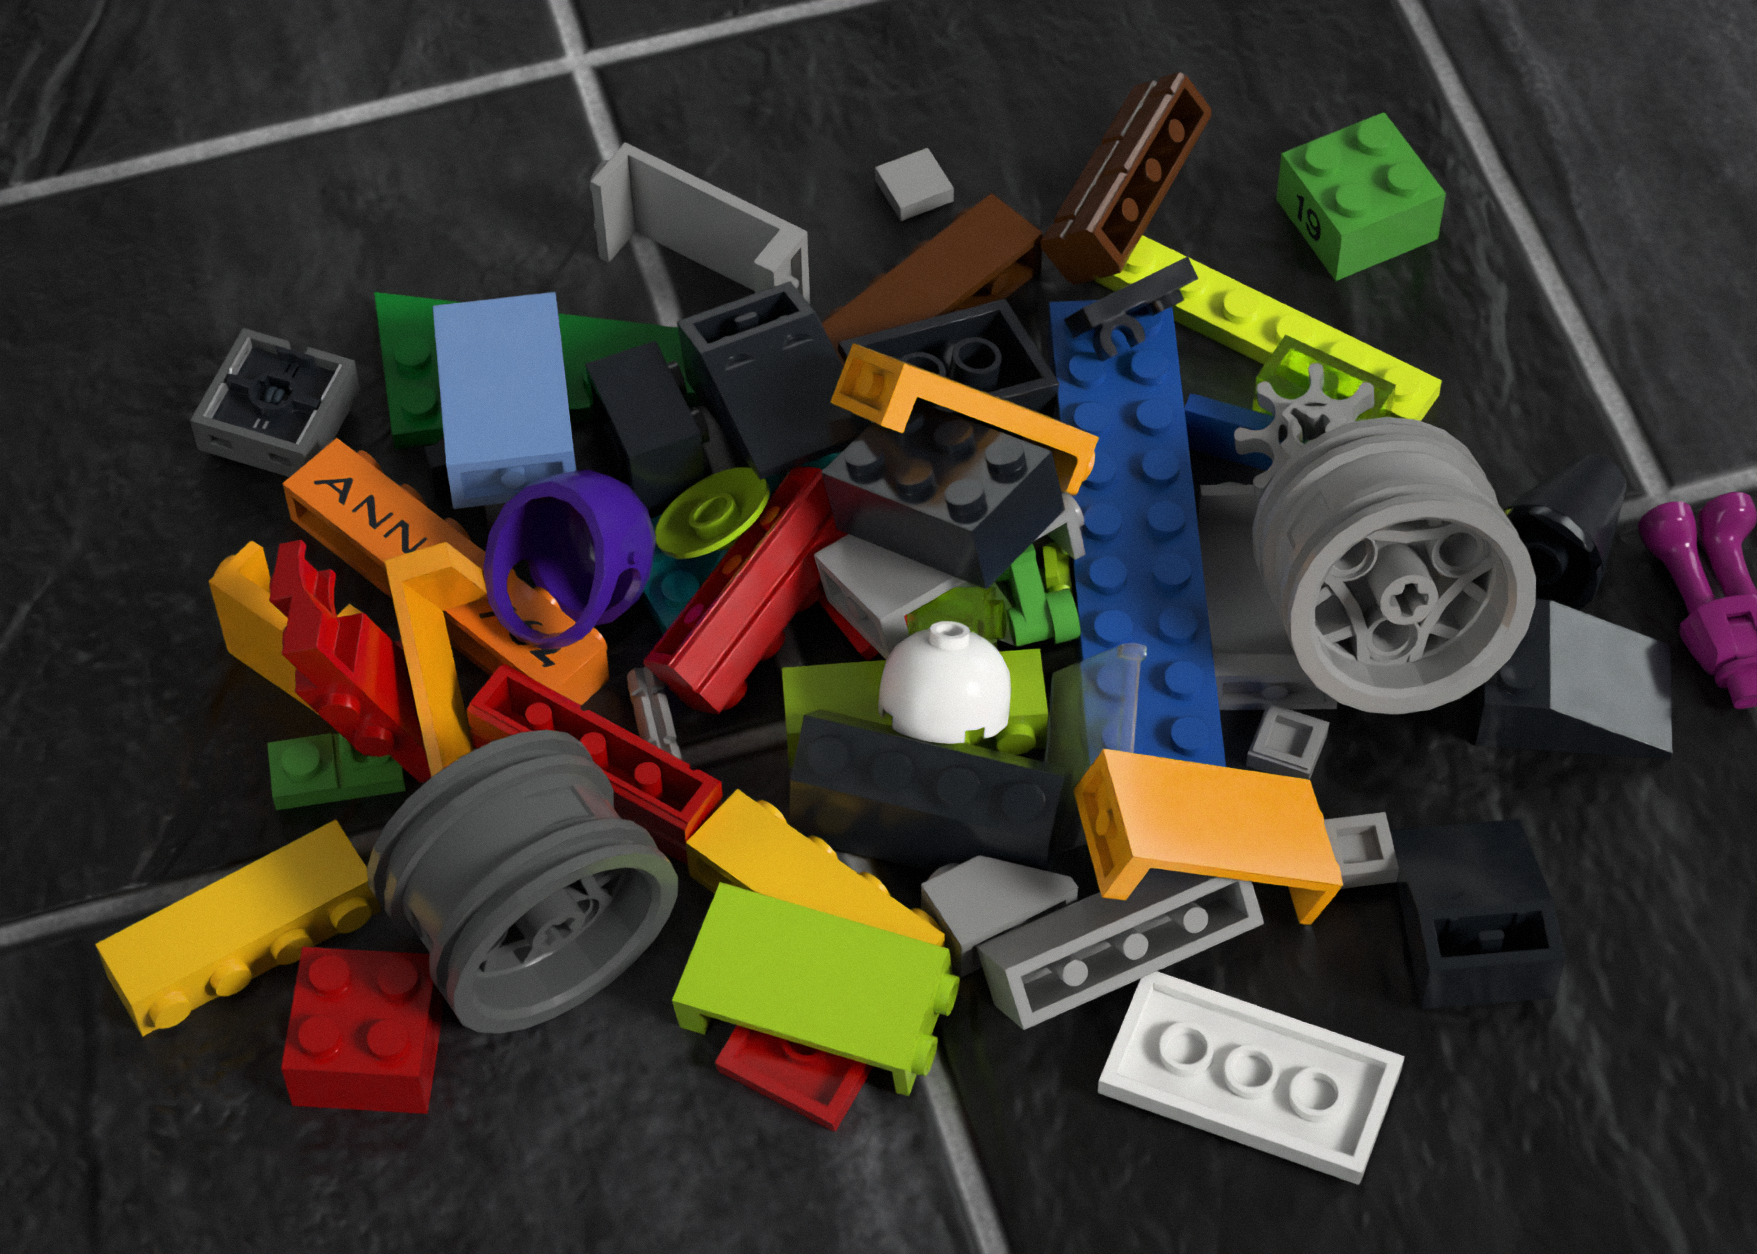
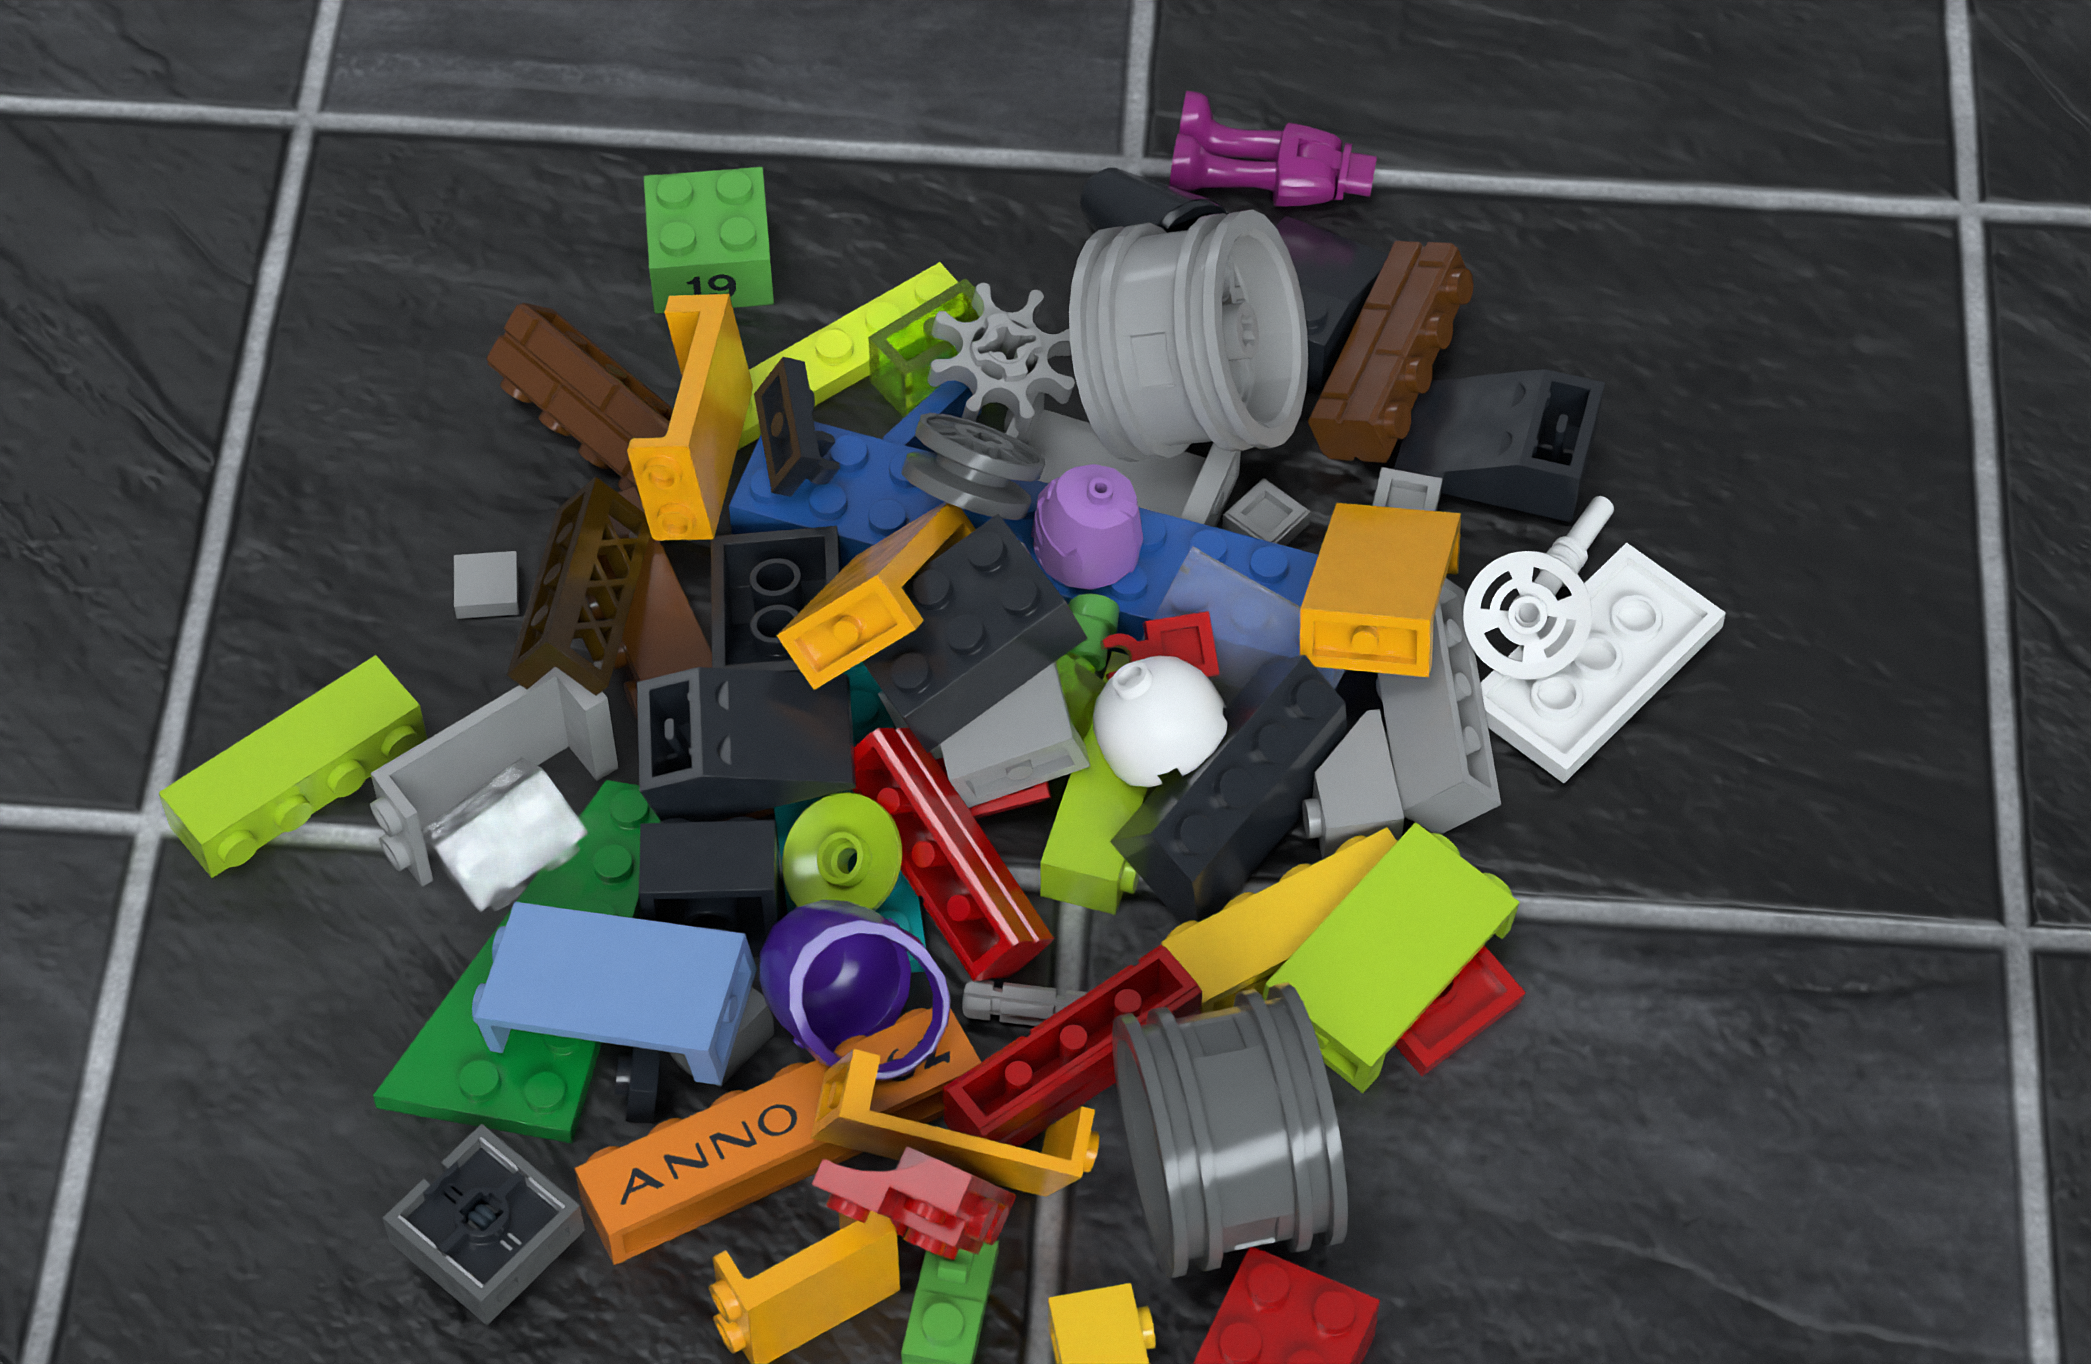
camera: 70 degrees left, 0 degrees up
none -> lime brick [158,655,427,878]
none -> clear slope [422,757,588,912]
none -> dark brown fence [507,477,651,696]
none -> light orange panel [627,294,753,541]
none -> dark grey wheel [901,413,1045,520]
none -> medium lavender helmet [1031,464,1143,590]
none -> red plate [1100,611,1220,682]
none -> reddish brown brick [1308,241,1473,463]
none -> white dish [1463,496,1614,679]

